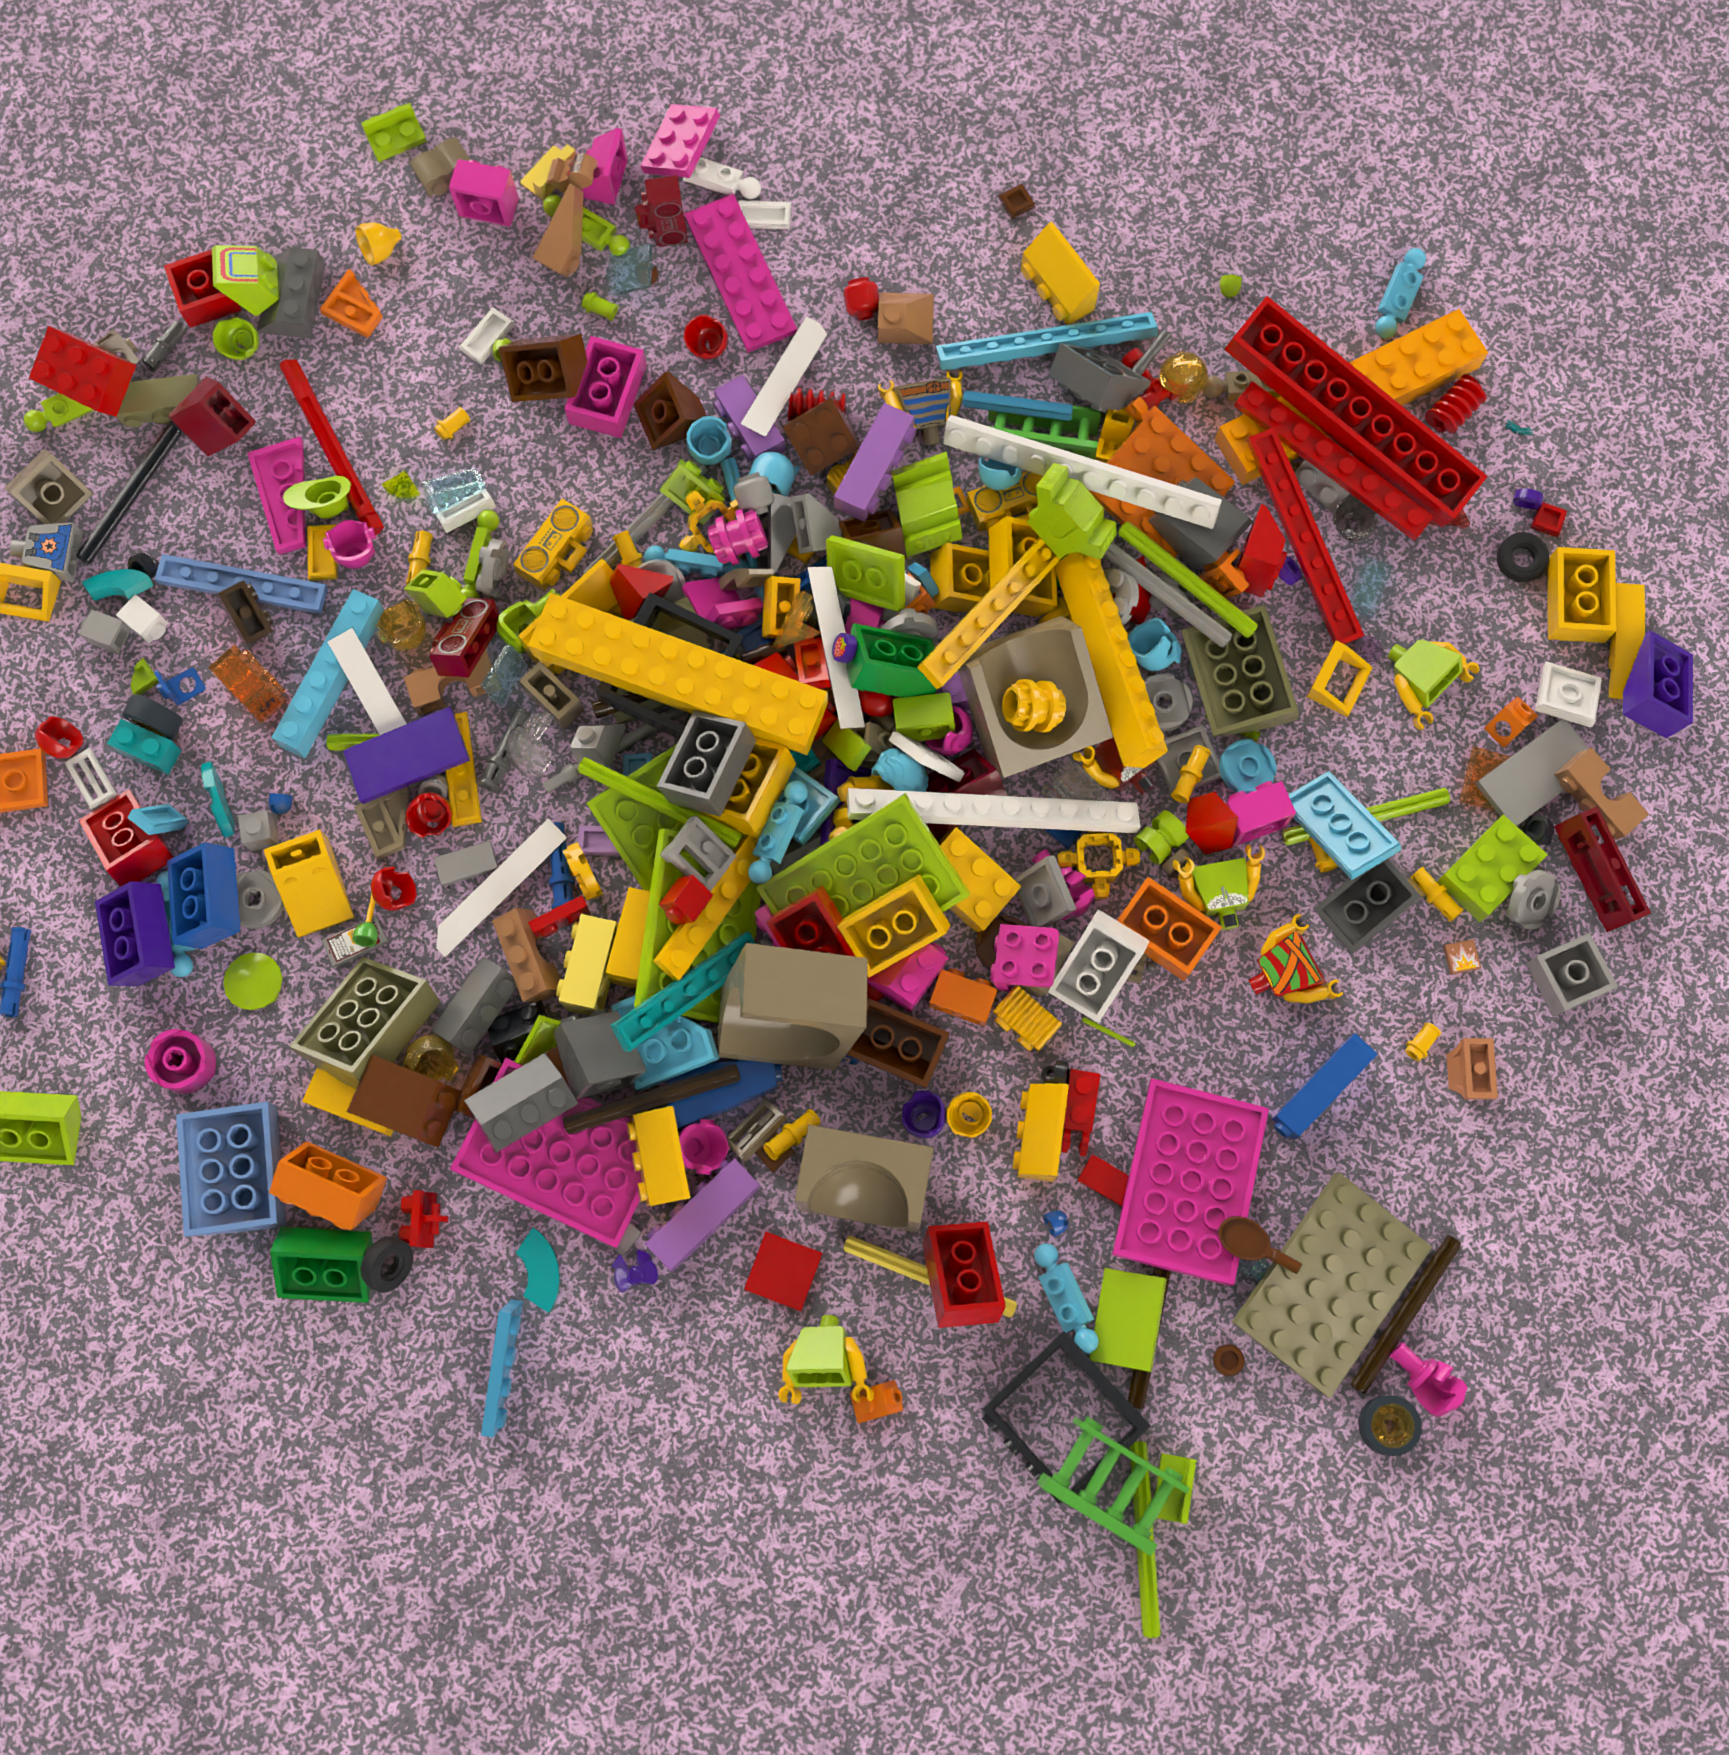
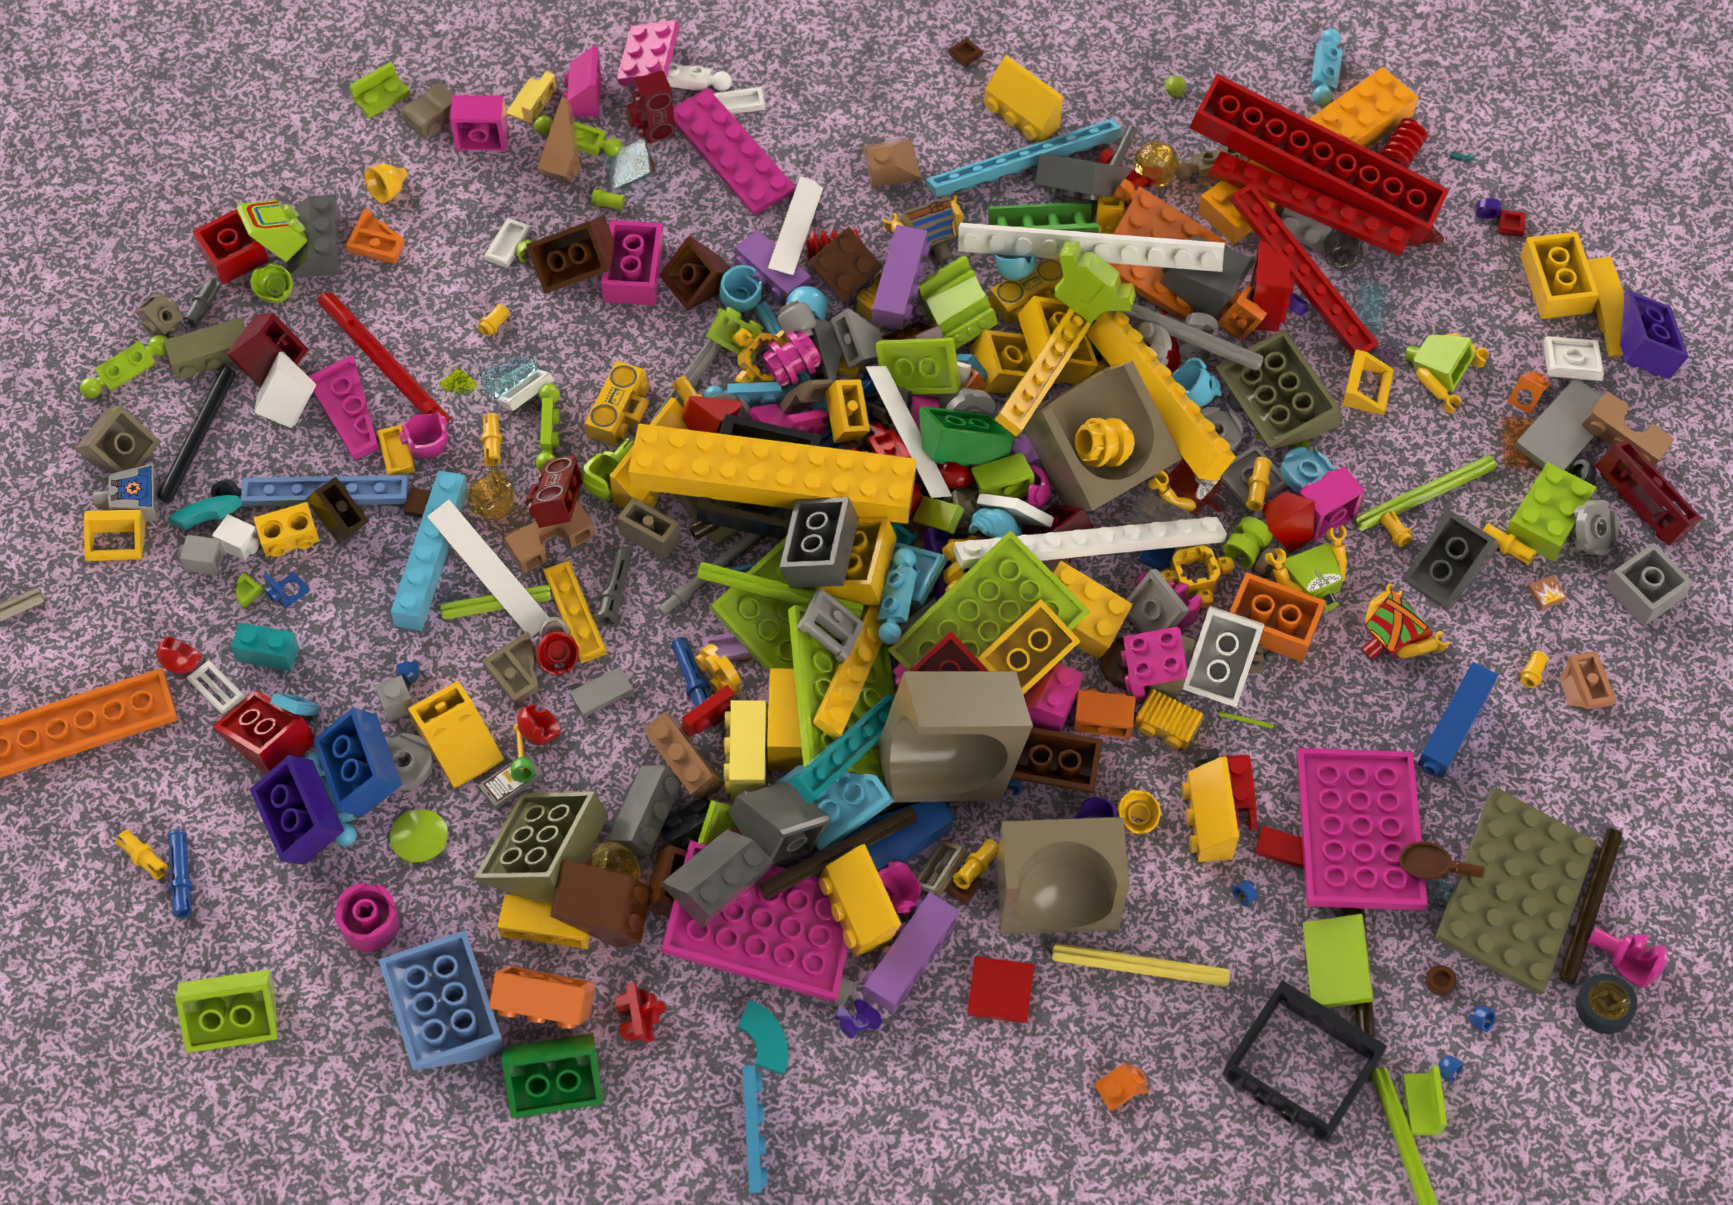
camera: 15 degrees left, 15 degrees down
red brick [29,326,137,417] -> none
black wheel [122,694,183,740] -> none
teal tile [201,761,235,838] -> none
clear orange brick [208,644,287,724] -> none
lime piece [283,476,351,519] -> none
dark purple tile [343,707,470,804] -> none
black tyre [361,1236,413,1293] -> none
lime brick [404,569,467,618] -> none
white sticker [436,818,567,957] -> none
light grey plate [476,539,509,597] -> none
clear light blue piece [481,644,529,708] -> none
clear brick [506,711,556,780] -> none
medium nougat leg [546,153,598,193] -> none
light grey slope [570,724,626,769] -> none
red brick [658,875,714,925] -> none
red hair [683,314,729,360] -> none
clear yellow slope [773,591,821,649] -> none
lime torso [778,1315,874,1404] -> none
dark purple tile [832,633,857,664] -> none
red head [843,277,879,321] -> none
red brick [922,1222,1006,1328] -> none
dark azure axle [962,391,1073,421] -> none
medium azure plate [1034,1243,1099,1354] -> none
bright green fence [1037,1417,1190,1556] -> none
lime axle [1118,521,1258,638] -> none
medium azure tile [1289,771,1401,880] -> none
black tyre [1497,532,1549,583] -> none
none -> white slope [254,352,316,428]
none -> yellow brick [254,502,320,557]
none -> reddish brown tile [403,487,431,518]
none -> blue hinge [1438,1056,1464,1083]
none -> blue hinge [1469,1006,1496,1032]

